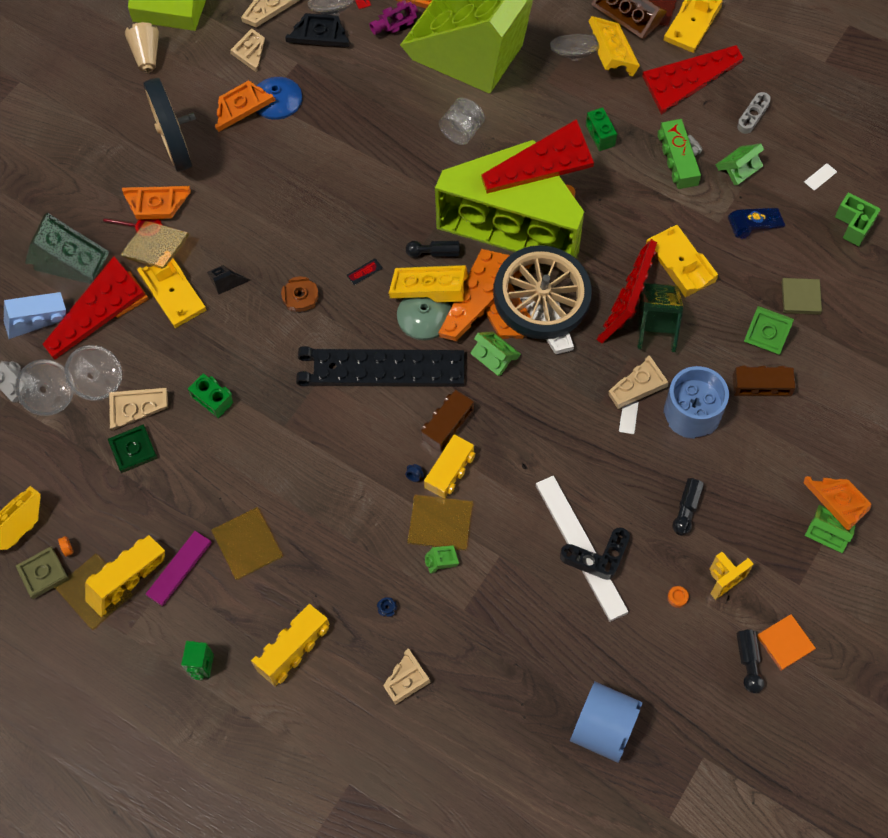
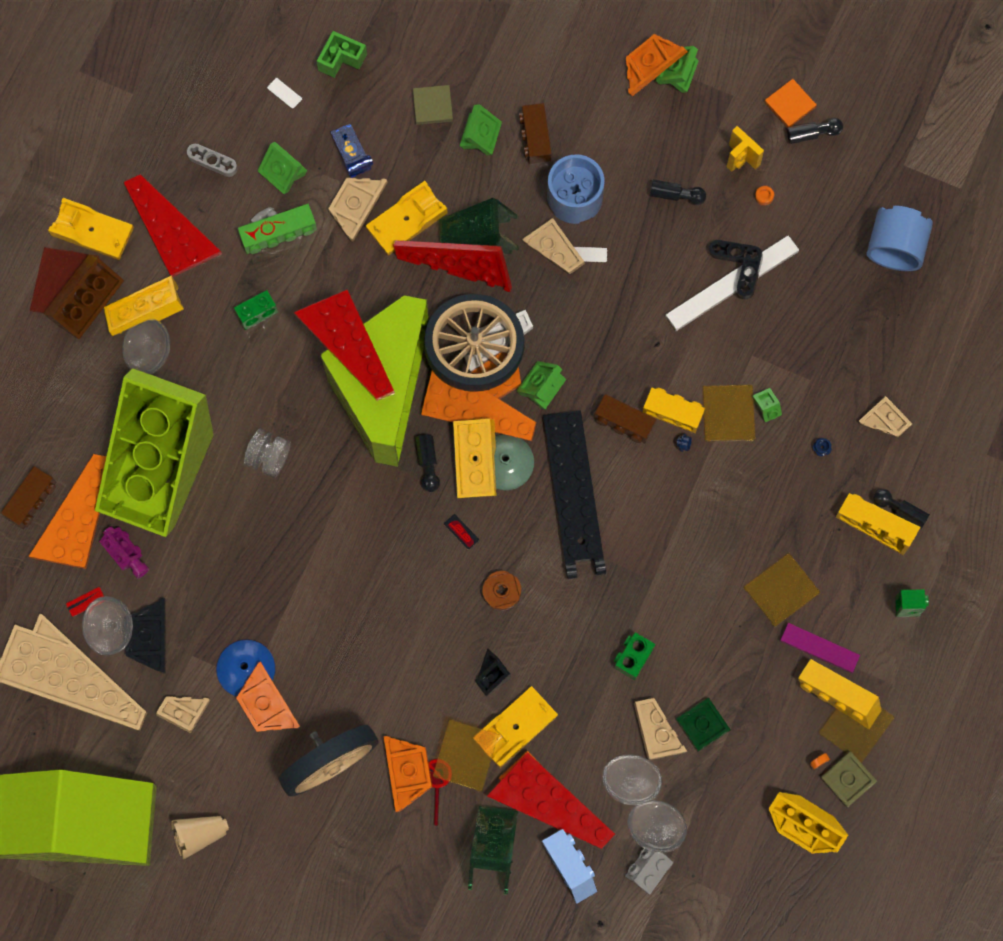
camera: 100 degrees left, 10 degrees up
none -> tan wing [328,178,388,242]
none -> black piece [873,489,930,529]

